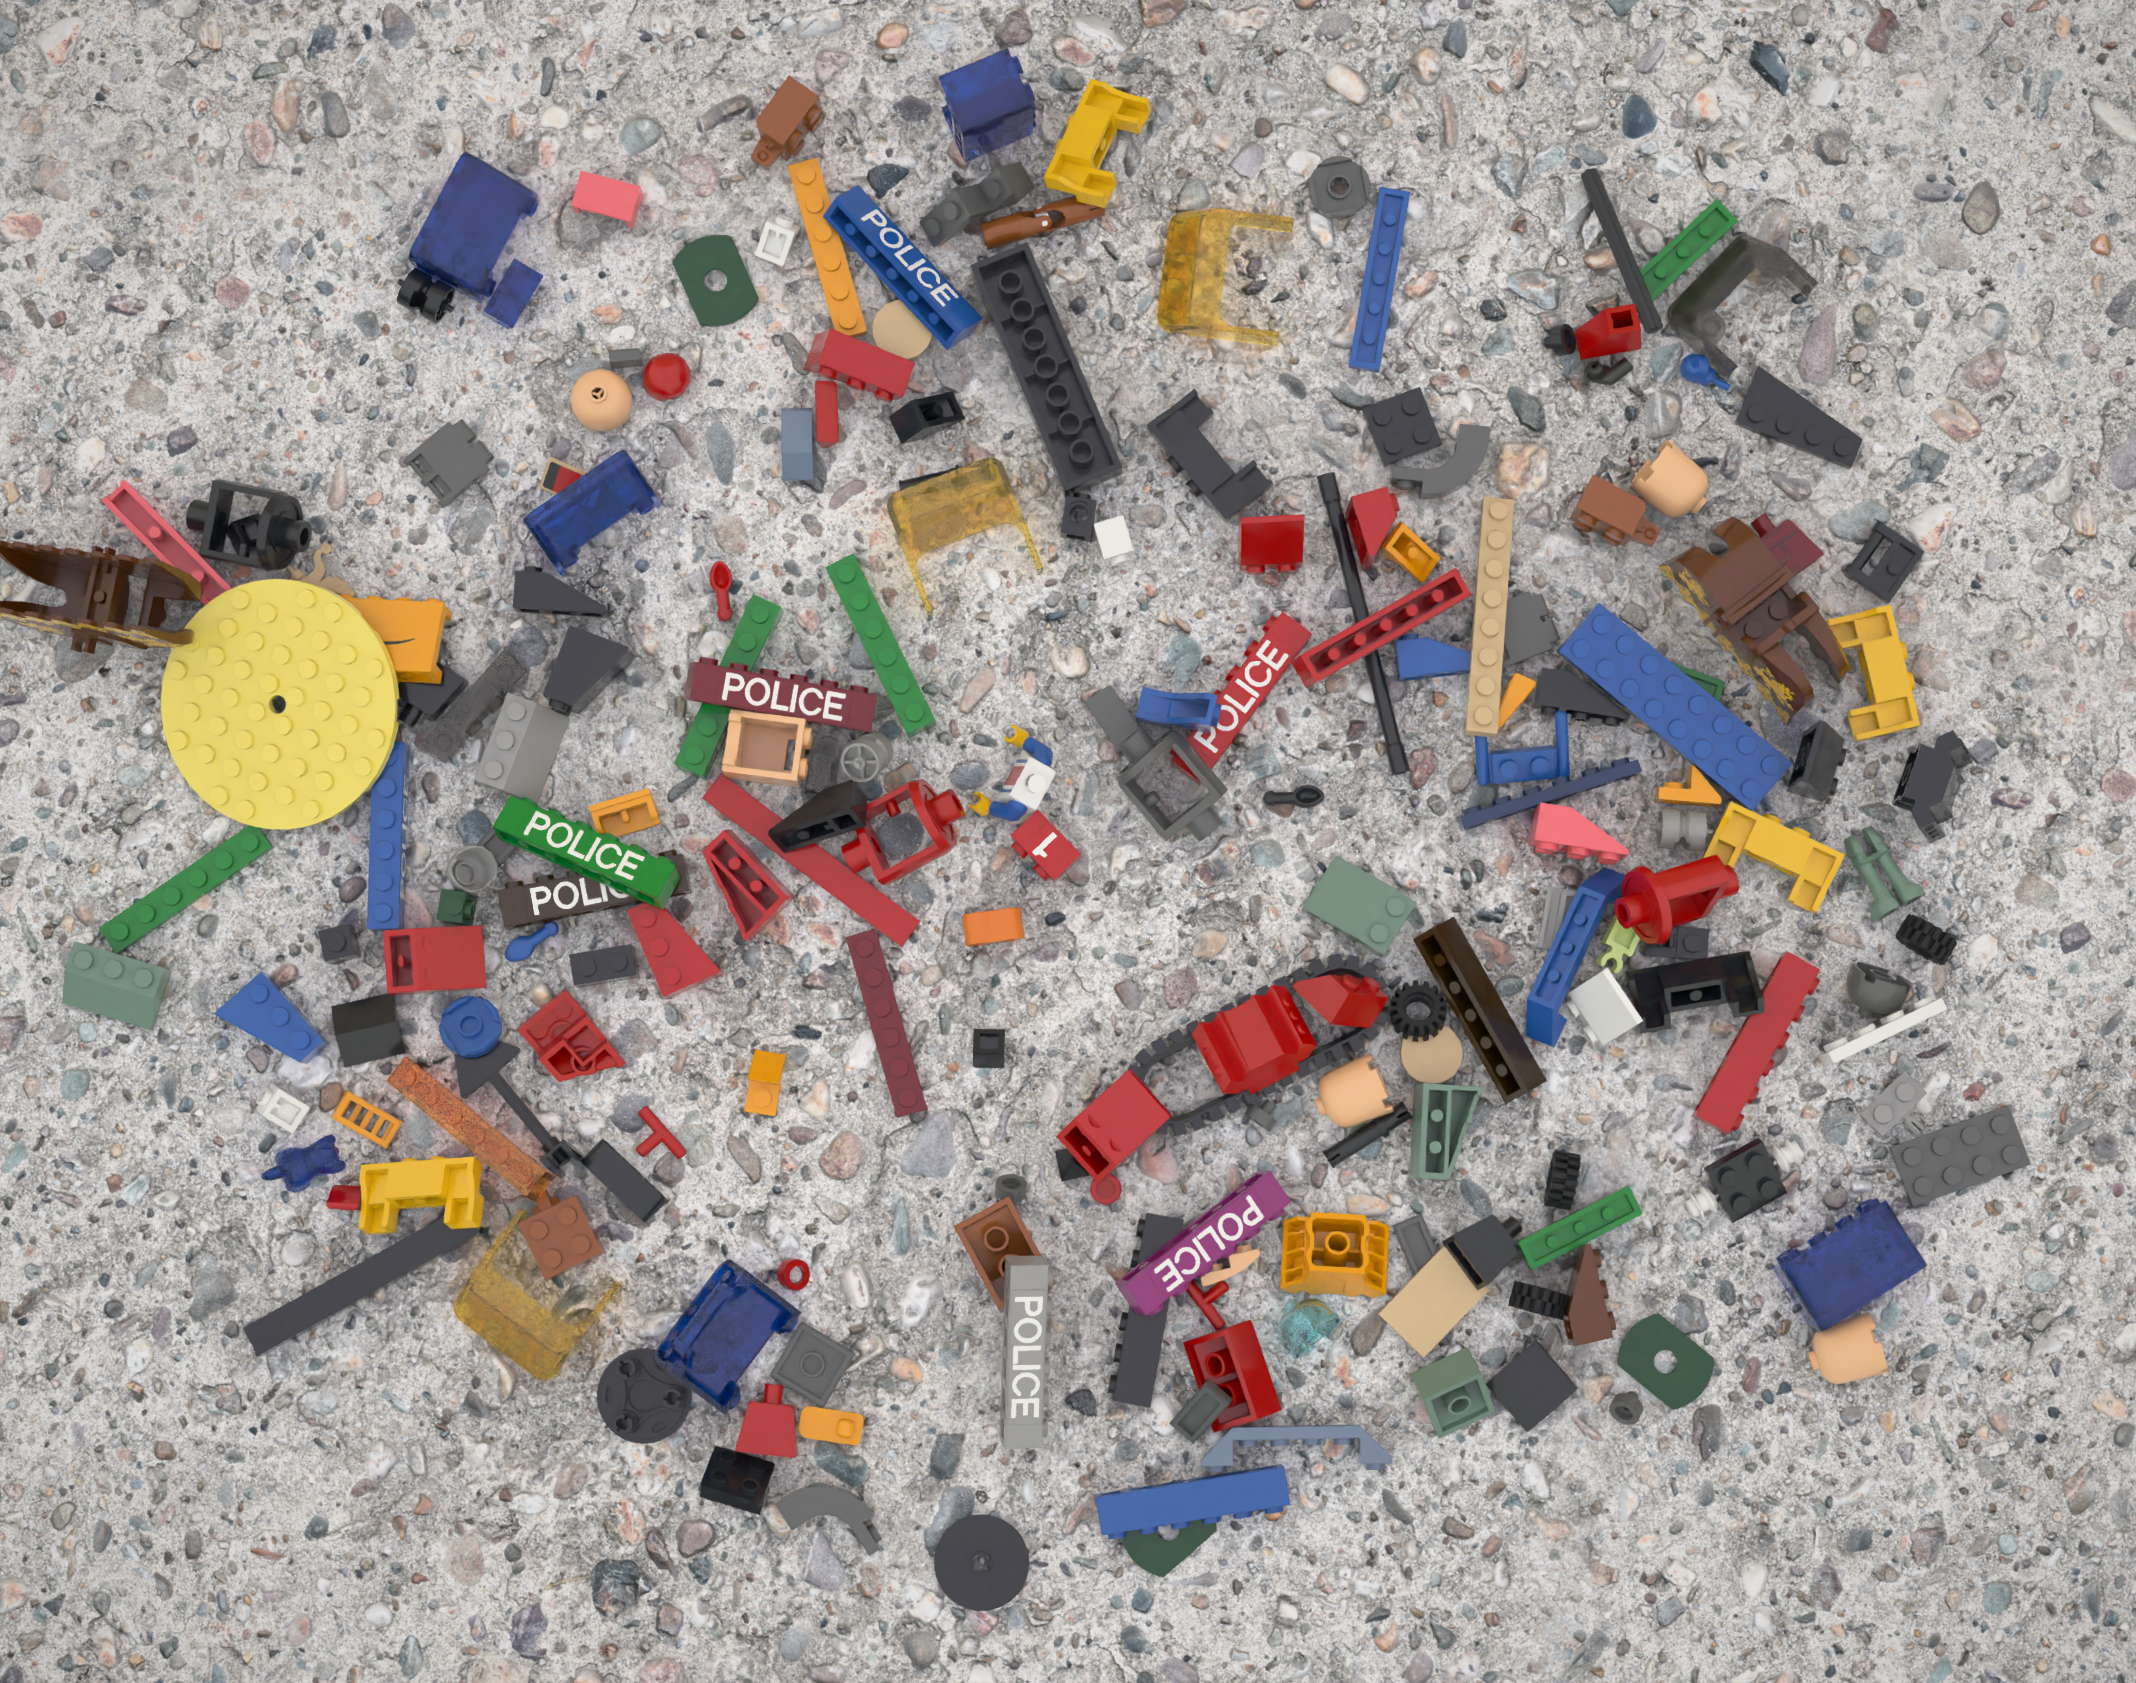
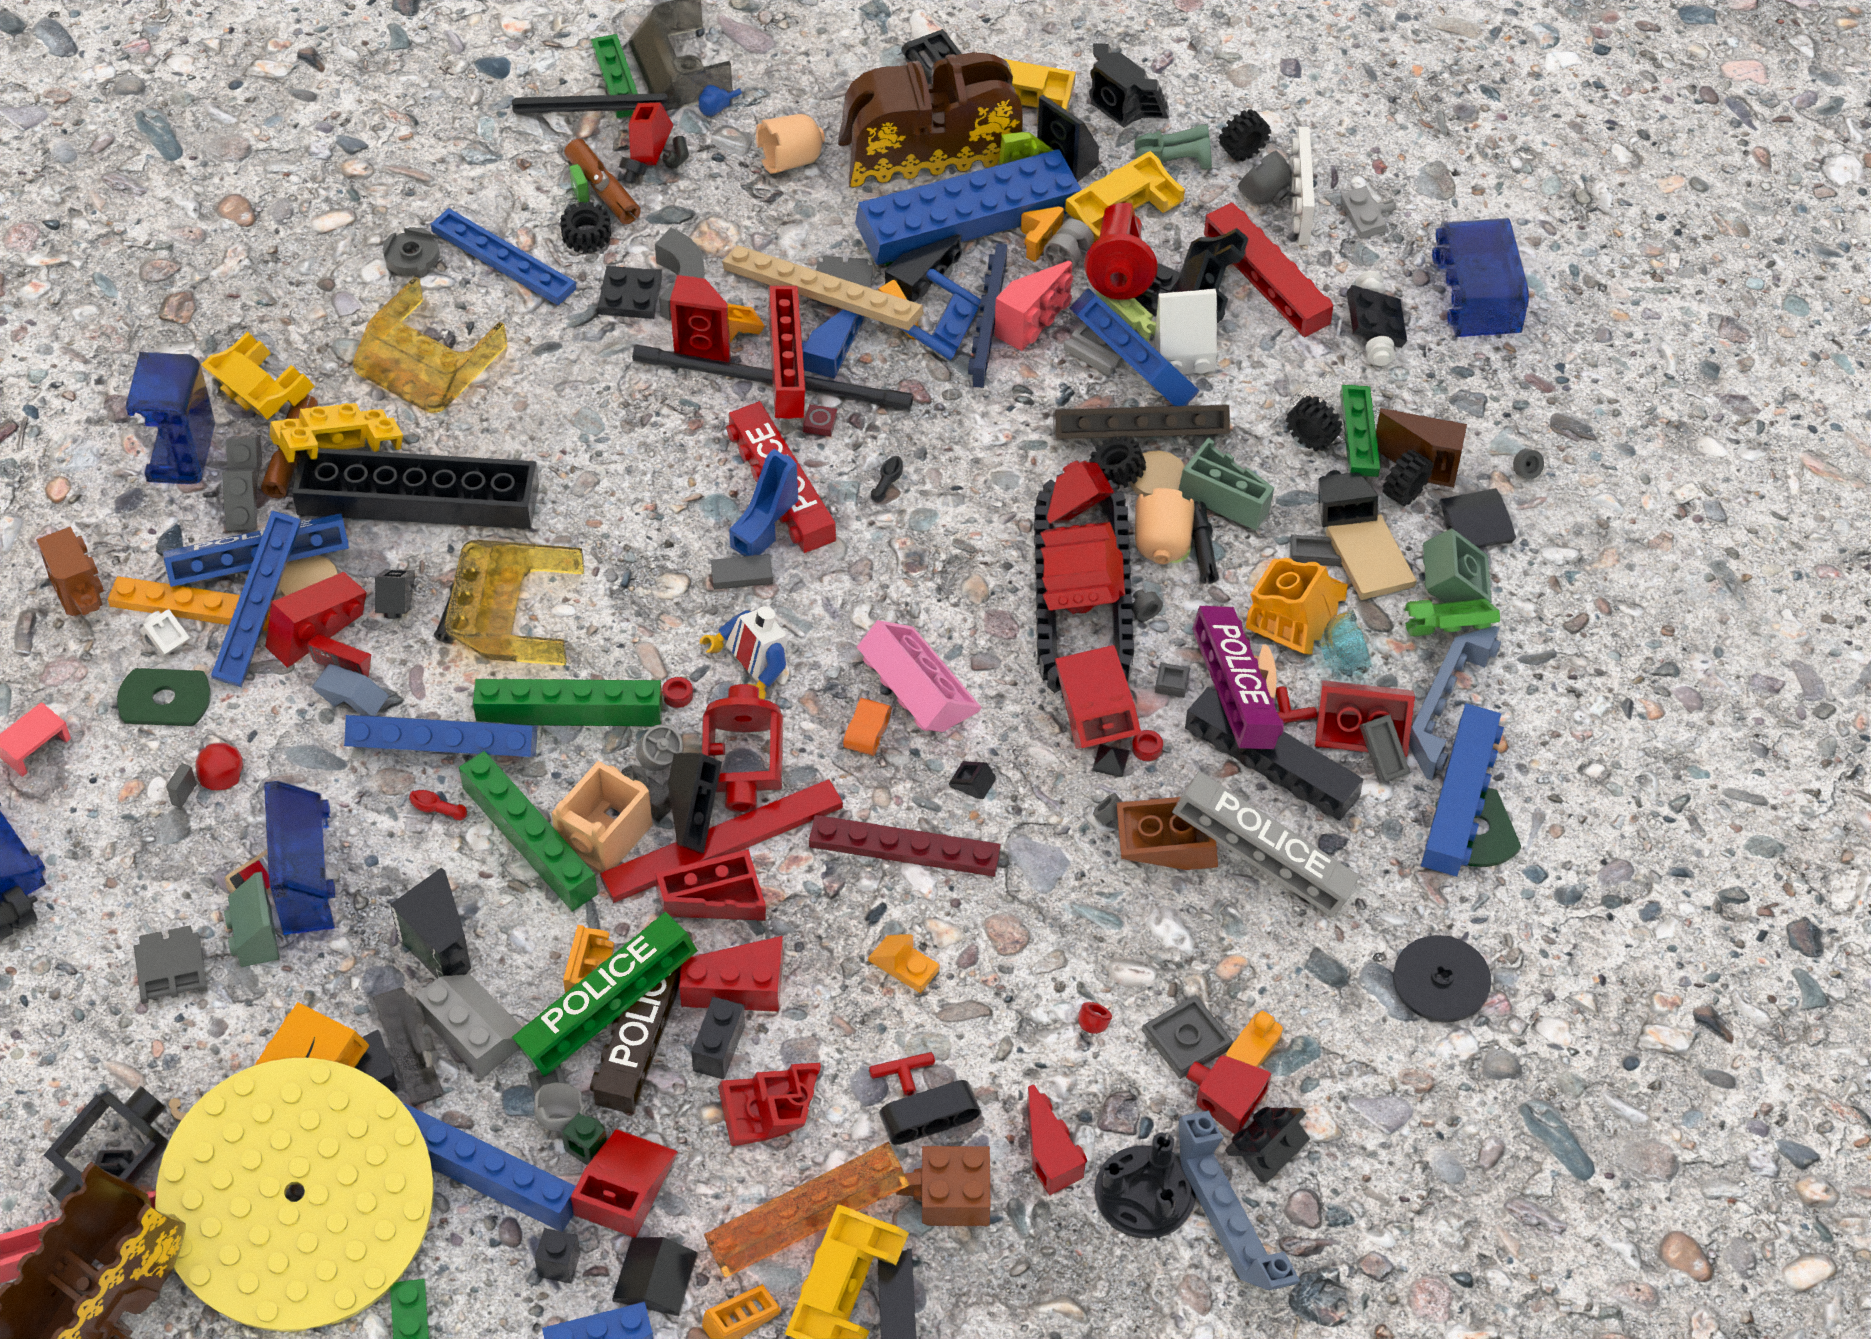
camera: 65 degrees left, 30 degrees down
blue tile [439,996,503,1058] -> none
black piece [454,1041,584,1179] -> none
clear yellow windscreen [454,1209,624,1380] -> none
clear blue hinge [482,258,544,330] -> none
blue piece [505,921,559,962] -> none
black slope [513,566,610,618] -> none
light nougat cylinder [570,369,632,432] -> none
clear blue windscreen [653,1259,802,1415] -> none
dark red brick [683,657,877,732] -> none
dark grey arch [775,1485,882,1556] -> none
brick [1011,809,1081,883] -> none
black brick [1060,493,1097,542] -> none
white brick [1093,515,1134,566] -> none
dark grey piece [1116,727,1228,842] -> none
black bracket [1146,389,1273,523] -> none
red slope [1237,514,1304,575] -> none
sand green slope [1302,855,1417,958] -> none
dark orange hinge [1569,475,1661,547] -> none
dark green piece [1617,1313,1714,1410] -> none
black wing [1735,366,1863,470] -> none
light nougat cylinder [1808,1312,1888,1384] -> none
dark grey plate [1889,1105,2031,1207] -> none
none -> blue plate [211,510,301,688]
none -> sand green slope [224,872,280,967]
none -> yellow bracket [269,403,403,463]
none -> blue brick [344,715,538,757]
none -> black tyre [560,202,611,253]
none -> dark orange piece [564,138,641,224]
none -> bright green tile [569,164,589,203]
none -> red tile [662,677,693,708]
none -> dark red tile [803,404,838,437]
none -> bright pink slope [857,620,982,732]
none -> lime slope [999,132,1054,165]
none -> red slope [1027,1084,1087,1196]
none -> dark grey tile [1155,662,1190,698]
none -> sand blue slope [1178,1111,1300,1291]
none -> bright green plate [1405,598,1500,637]

